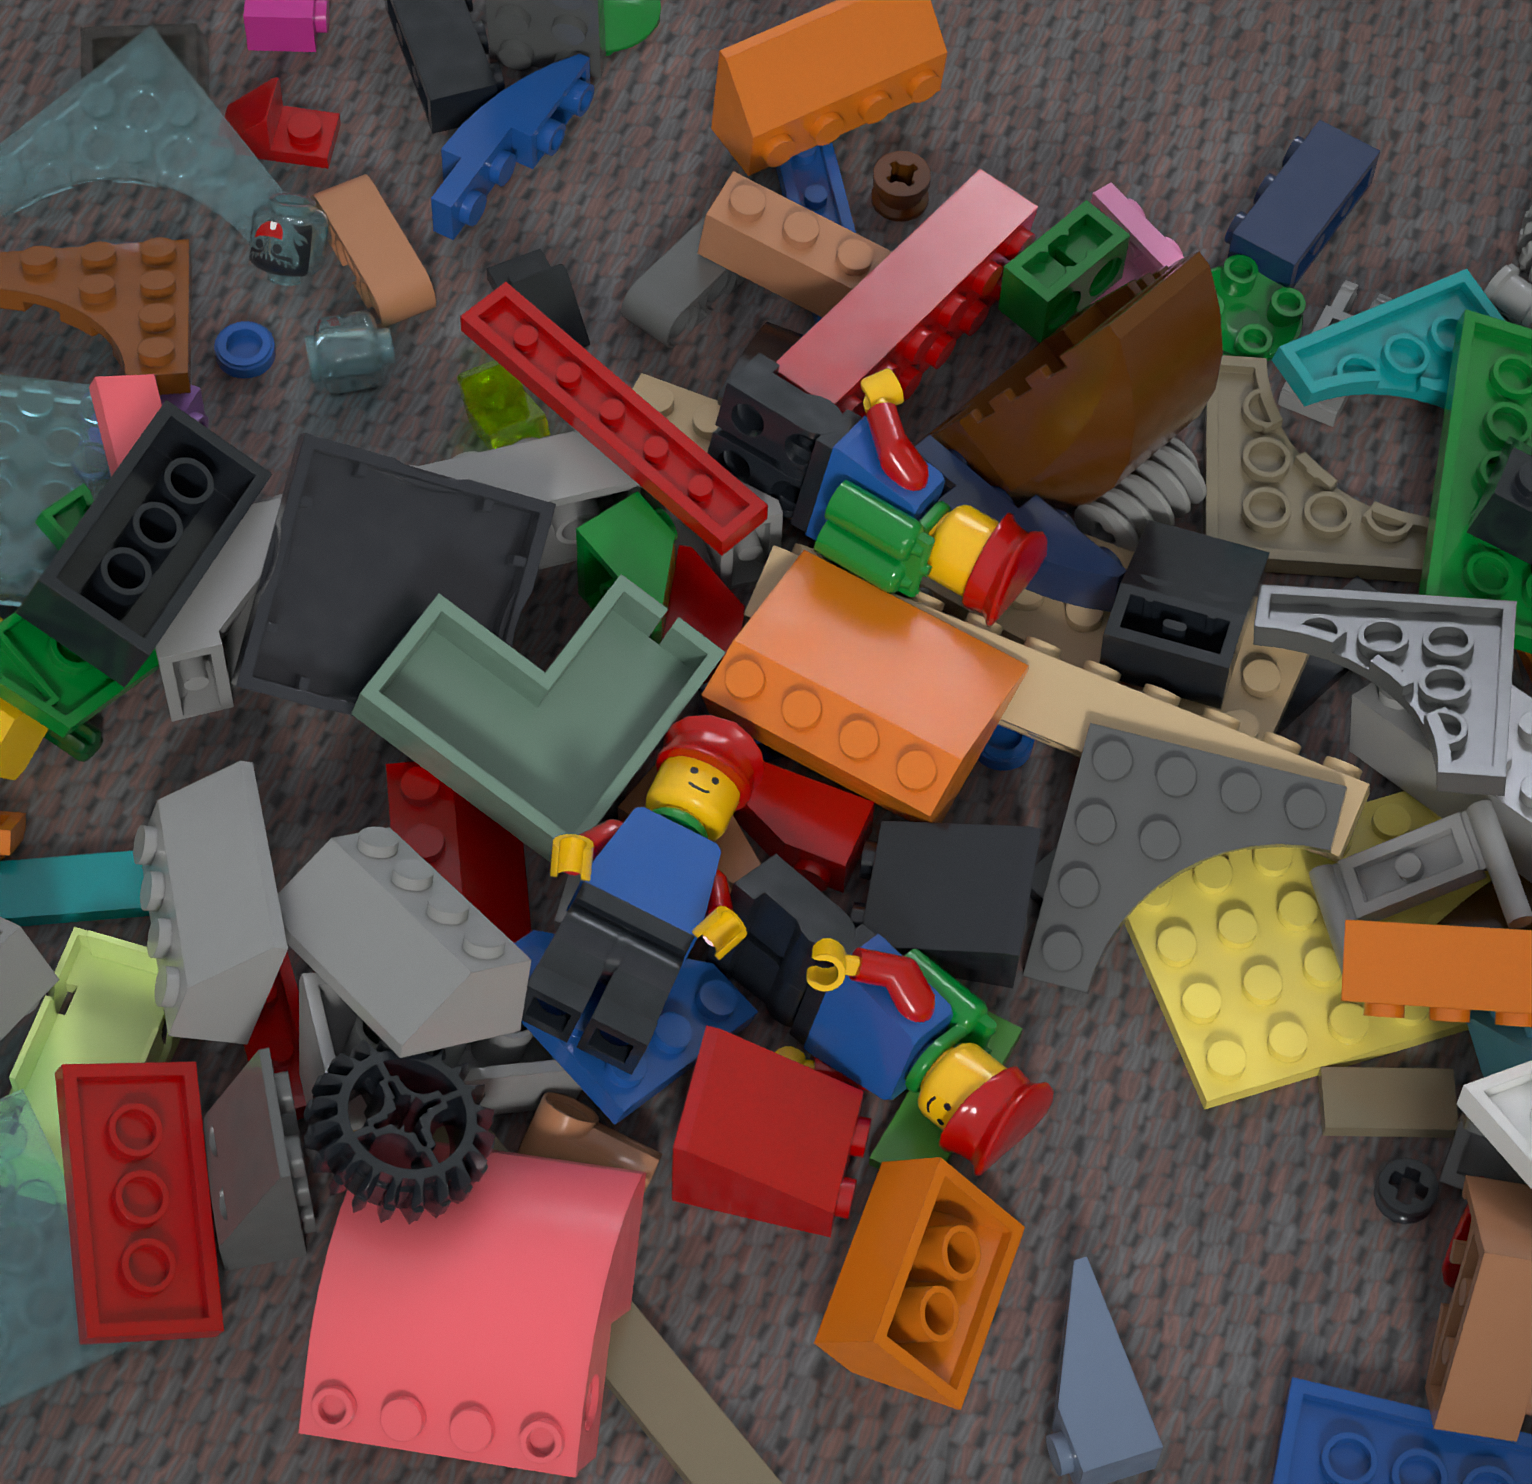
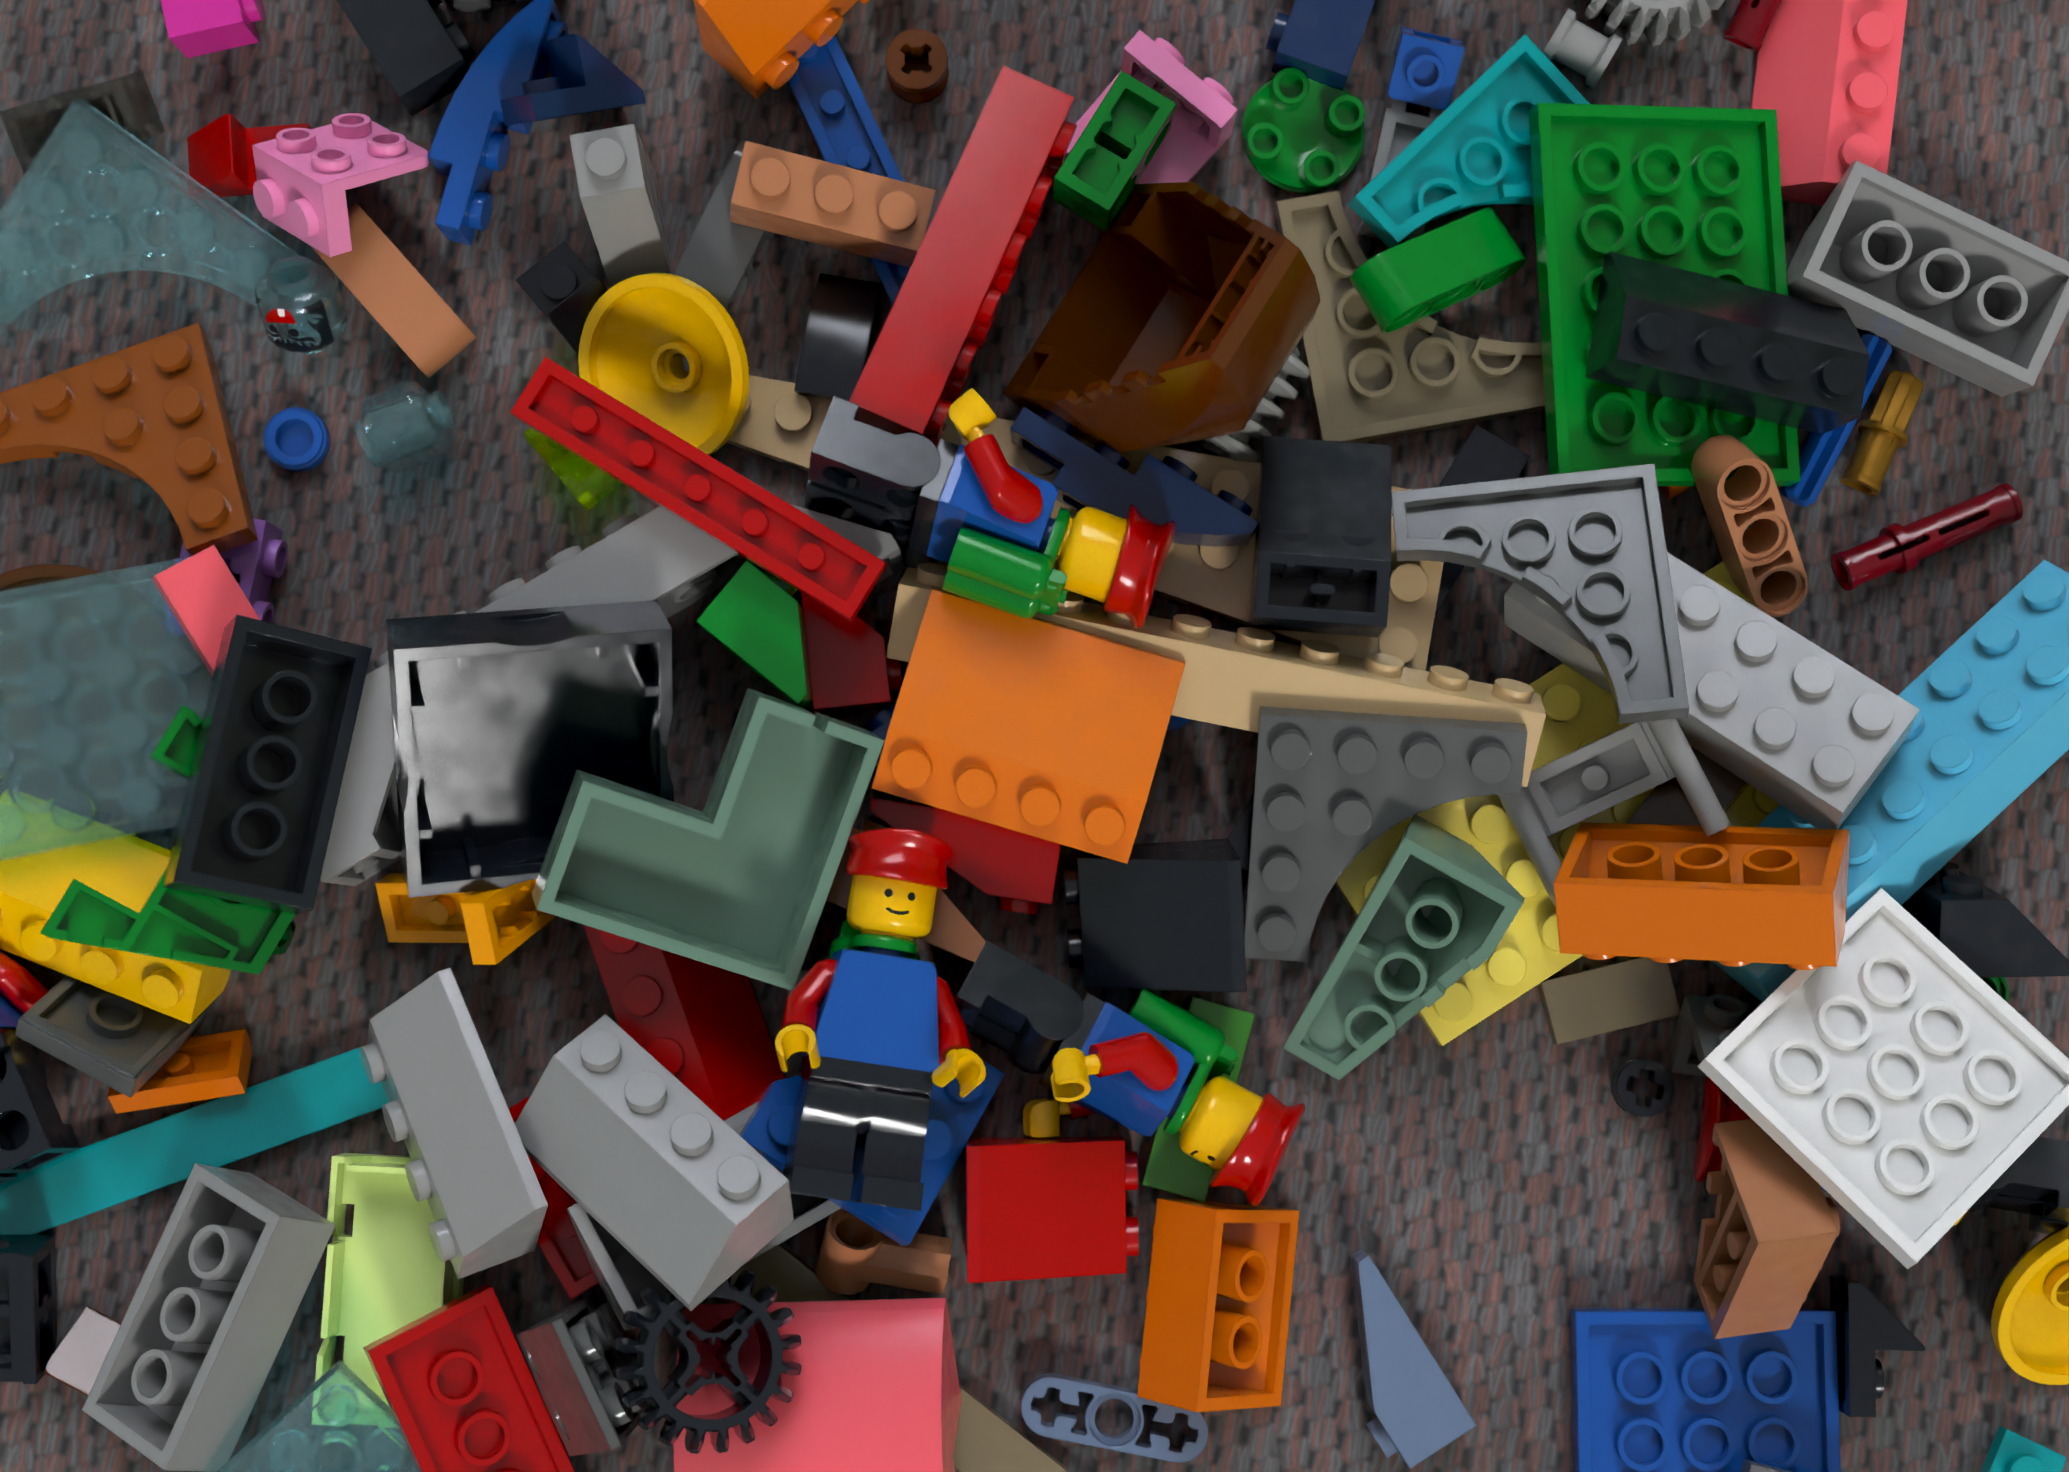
camera: 15 degrees left, 25 degrees up
none -> bright pink bracket [252,113,429,257]
none -> light orange bracket [375,873,556,965]
none -> dark blue slope [500,34,646,126]
none -> light grey slope [569,124,673,288]
none -> yellow dish [578,273,749,456]
none -> sand blue beam [1021,1373,1208,1463]
none -> sand green wedge [1283,814,1525,1080]
none -> green beam [1350,207,1526,334]
none -> blue bracket [1387,26,1465,110]

